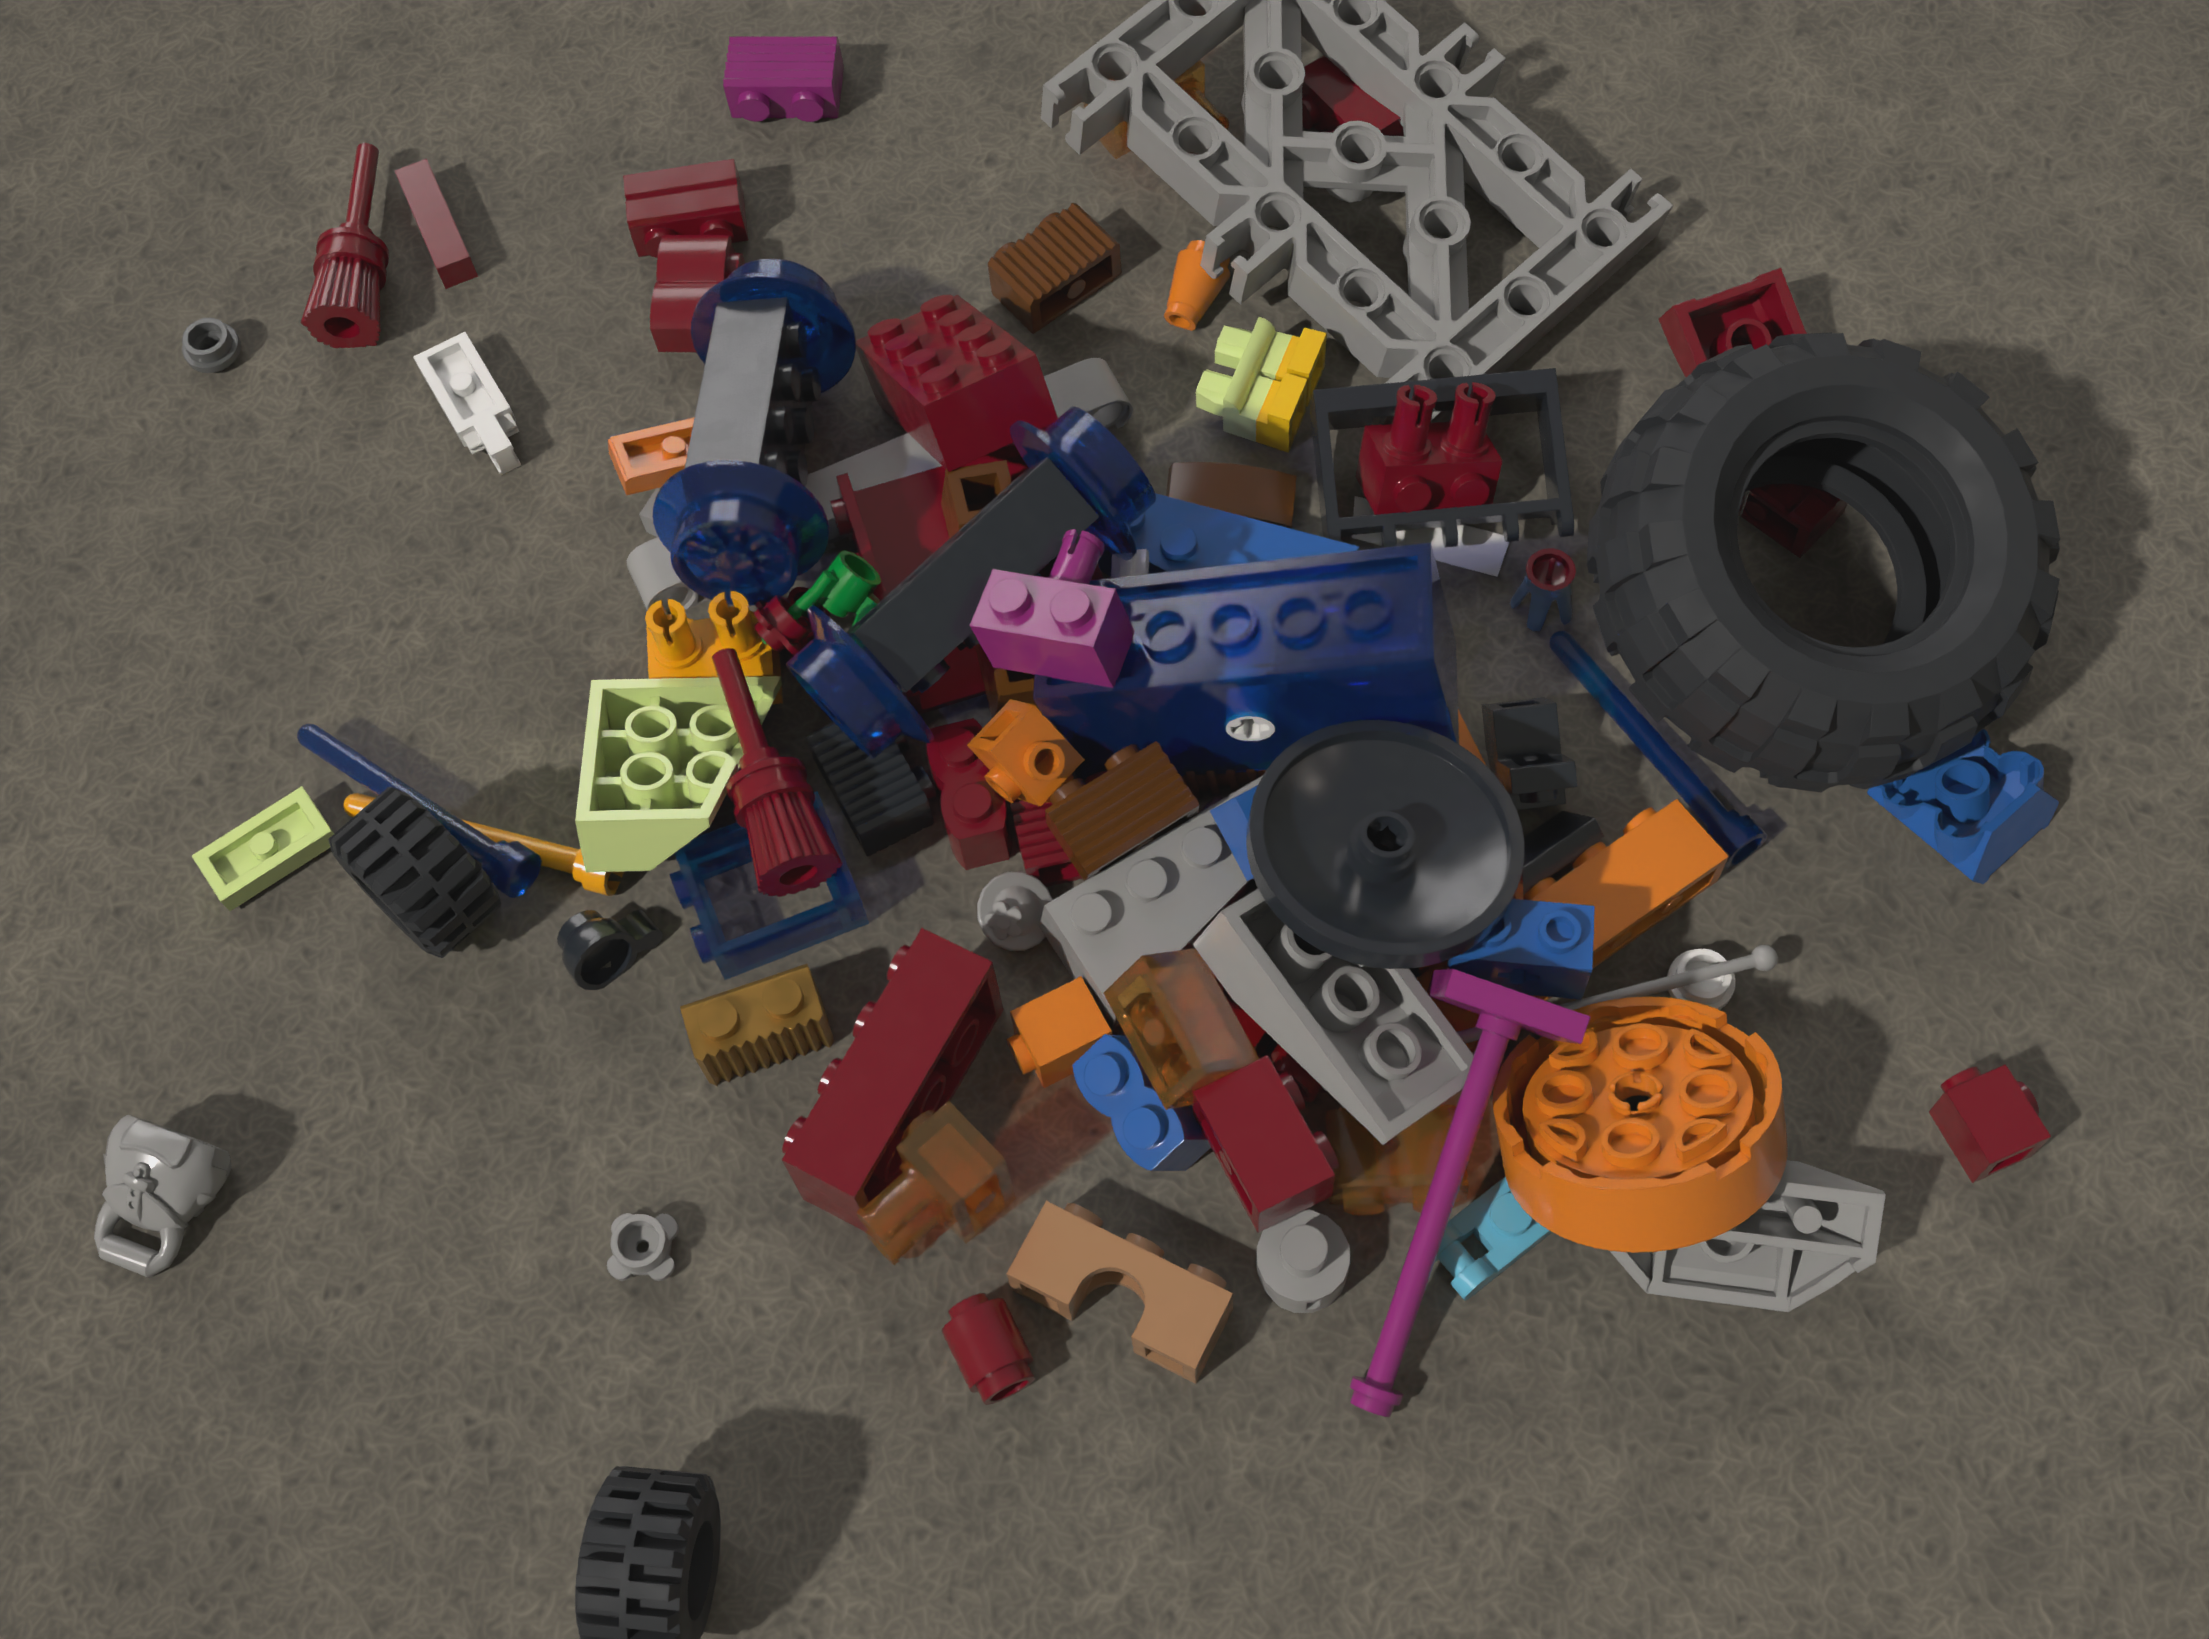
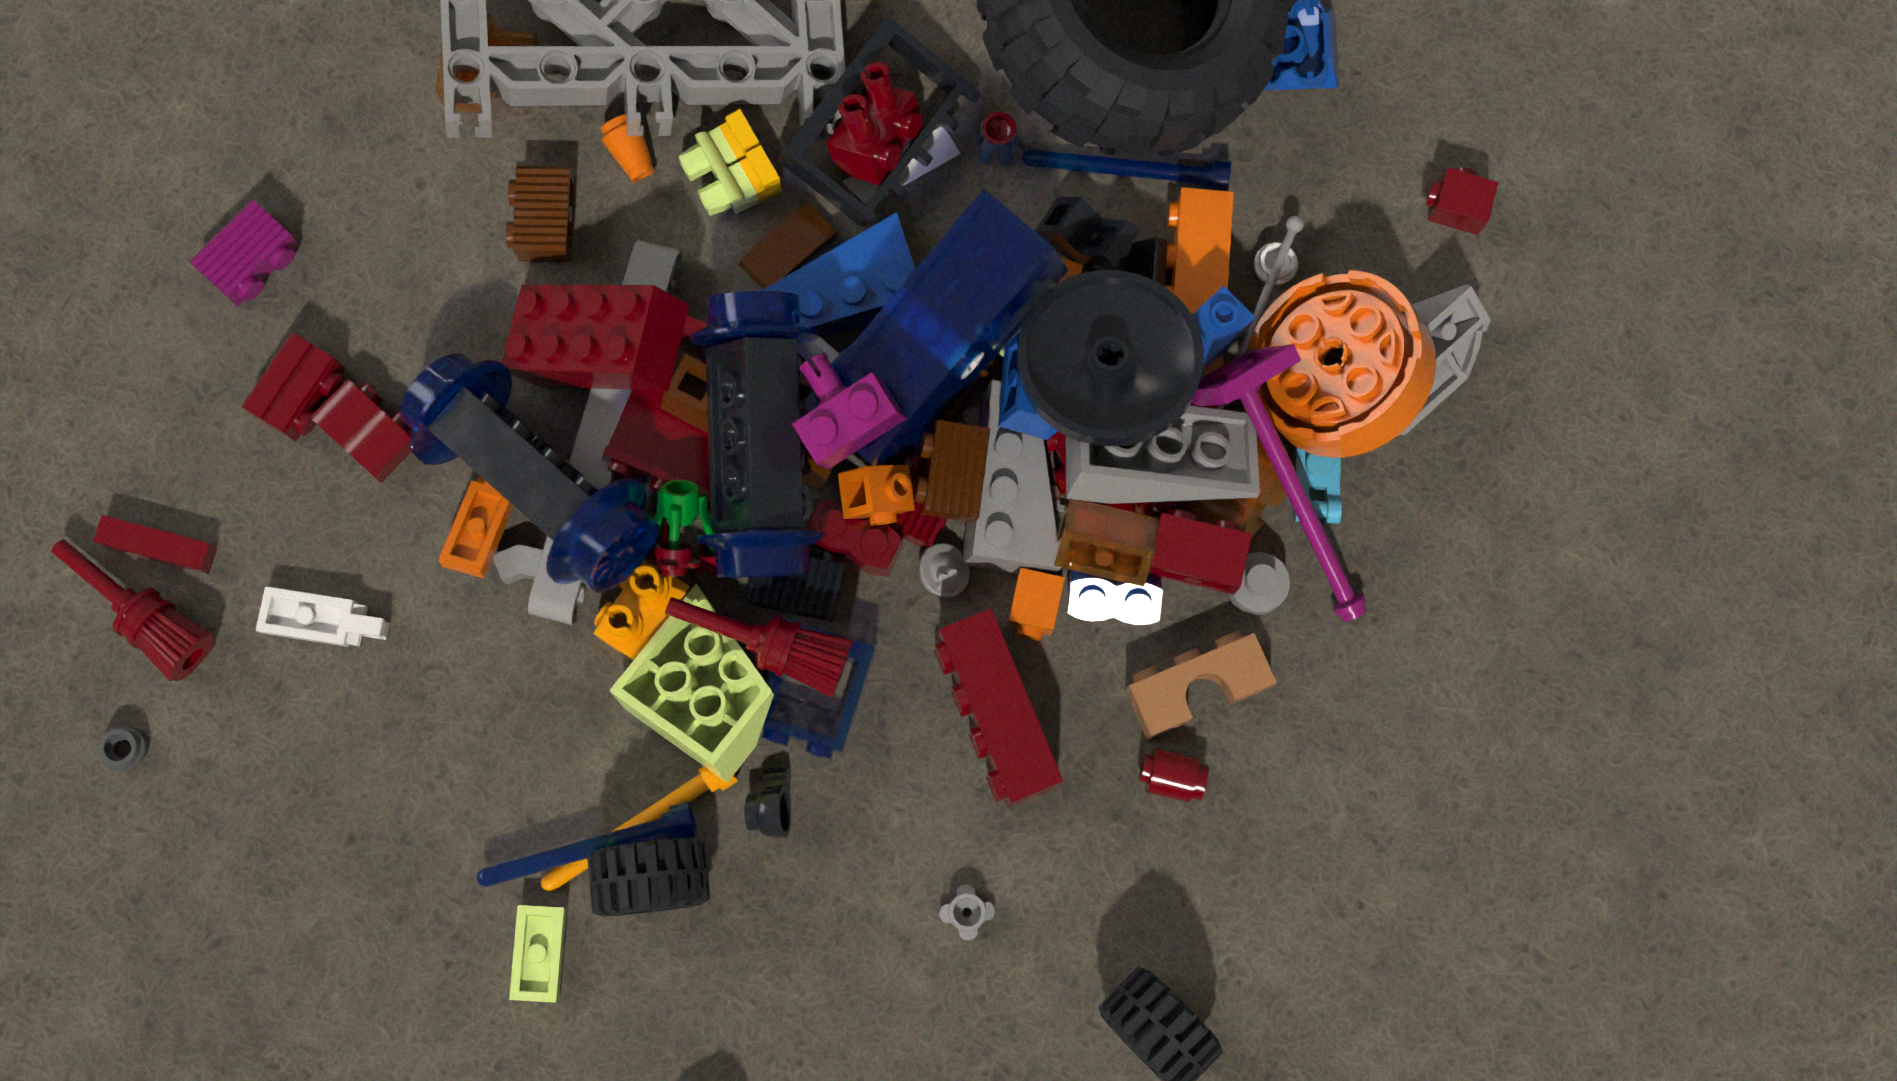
camera: 60 degrees left, 15 degrees up
pearl gold brick [680,964,834,1086] -> none
clear orange brick [856,1101,1016,1266] -> none

